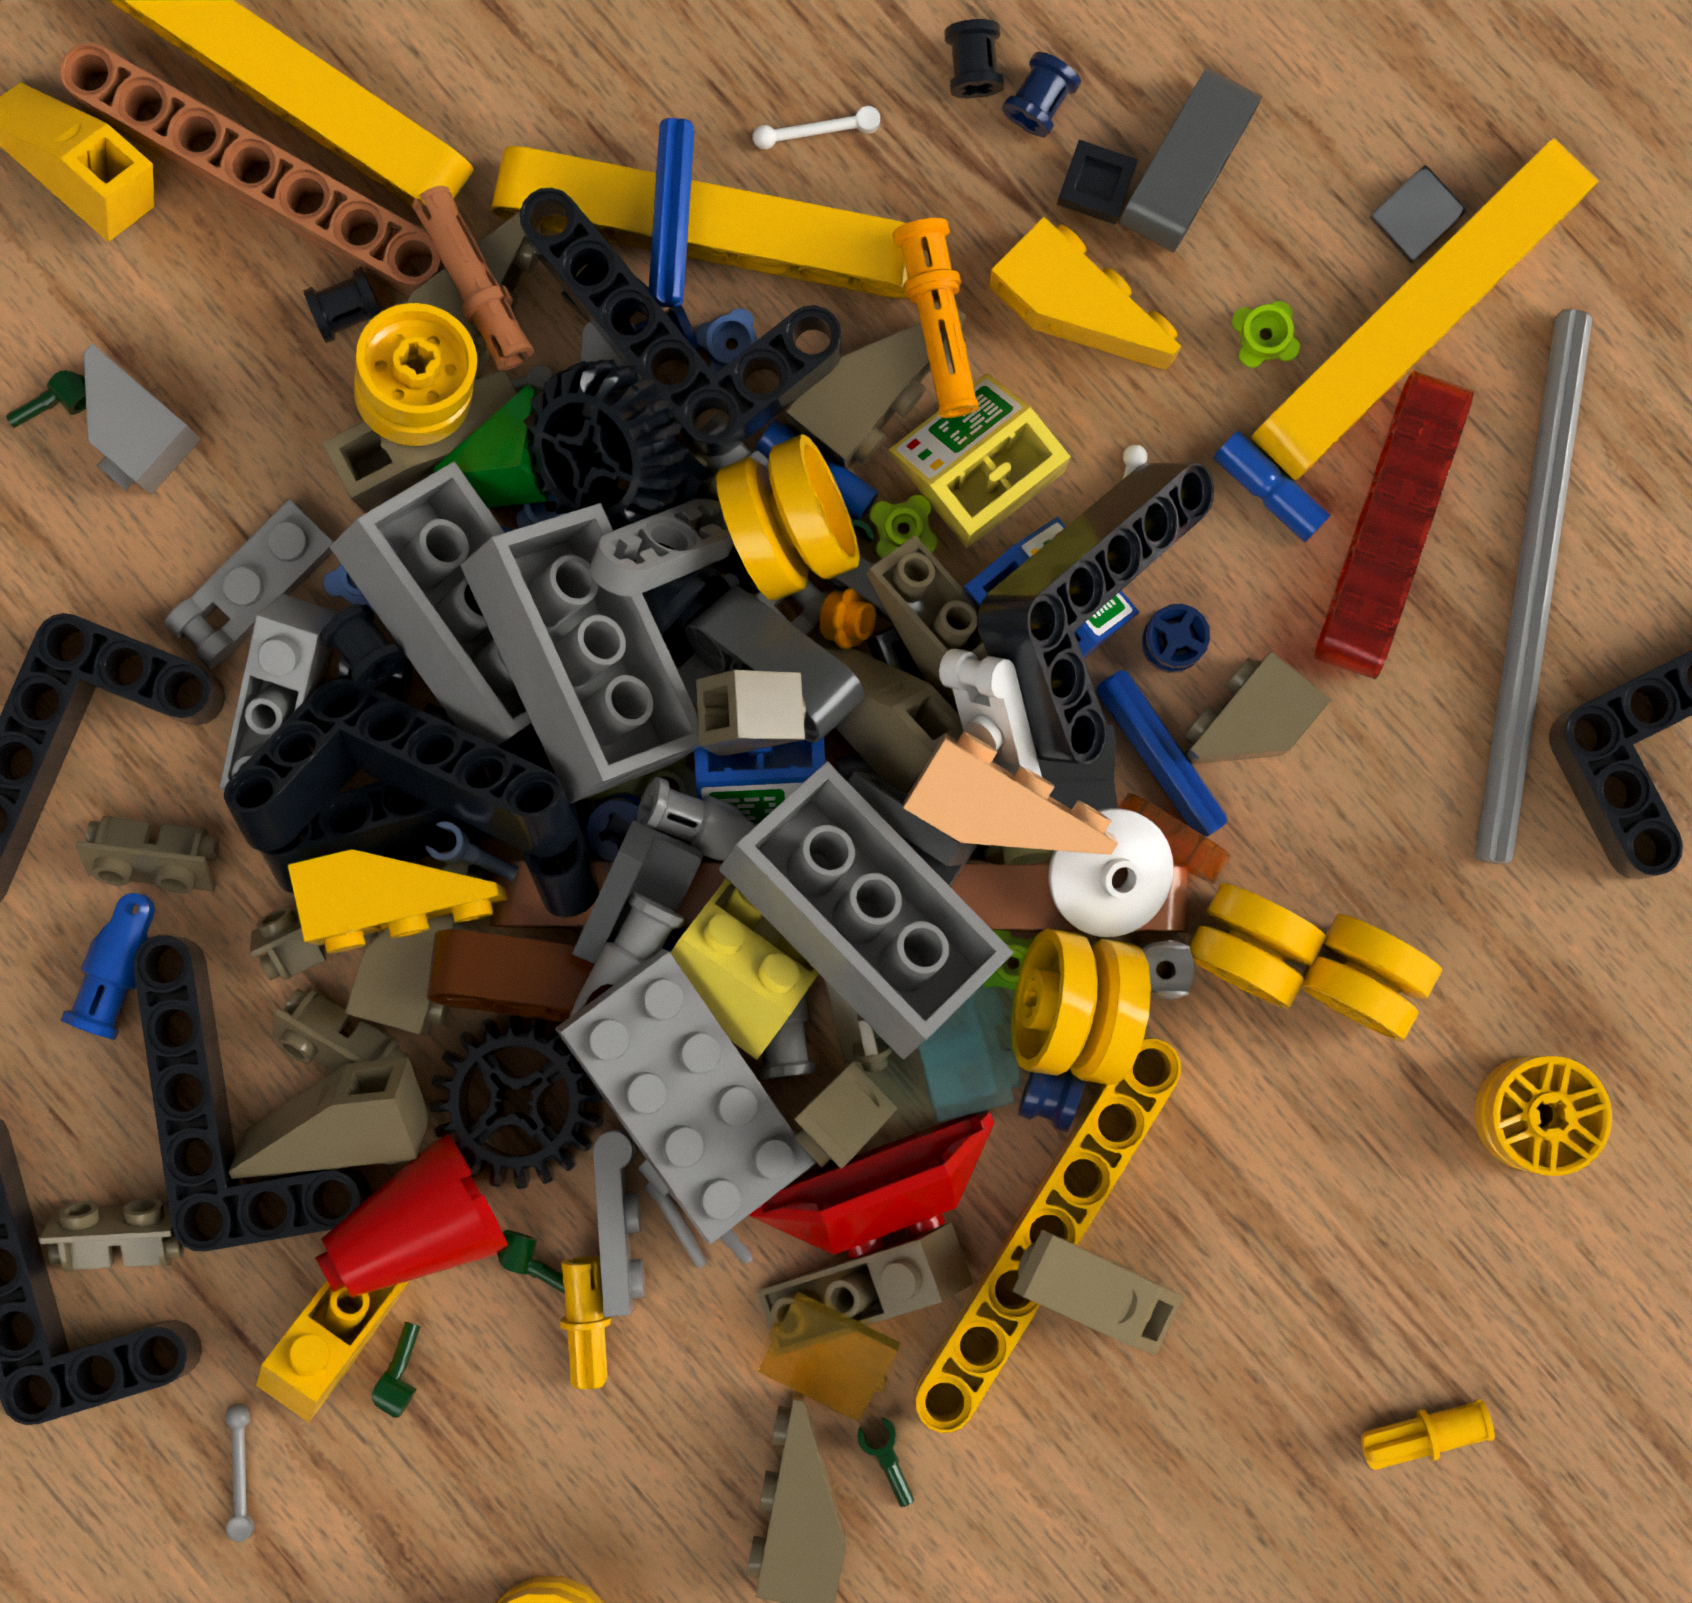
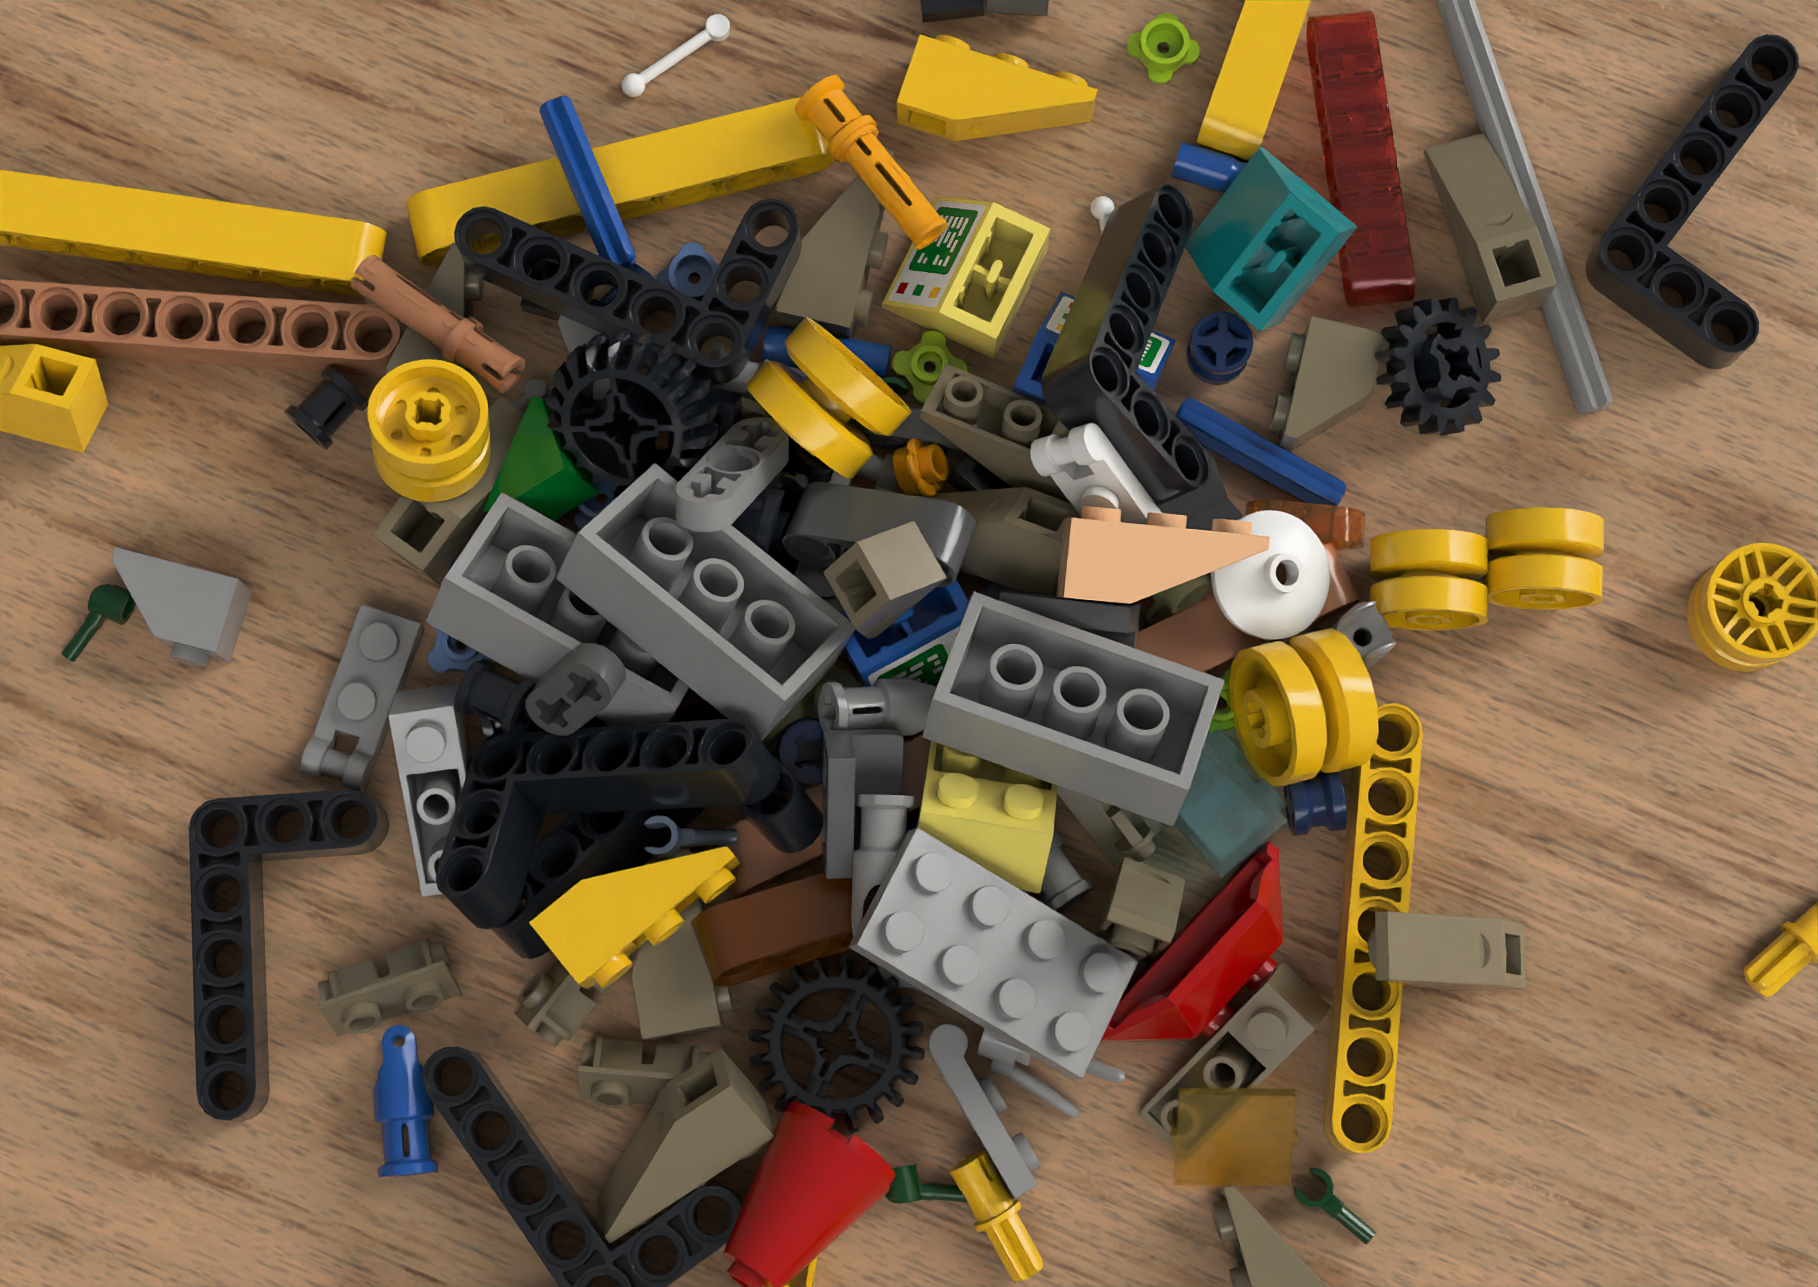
camera: 25 degrees left, 5 degrees down
none -> dark grey beam [525,643,626,736]
none -> teal slope [1185,147,1358,332]
none -> black gear [1375,297,1501,436]
none -> dark tan slope [1424,133,1557,324]

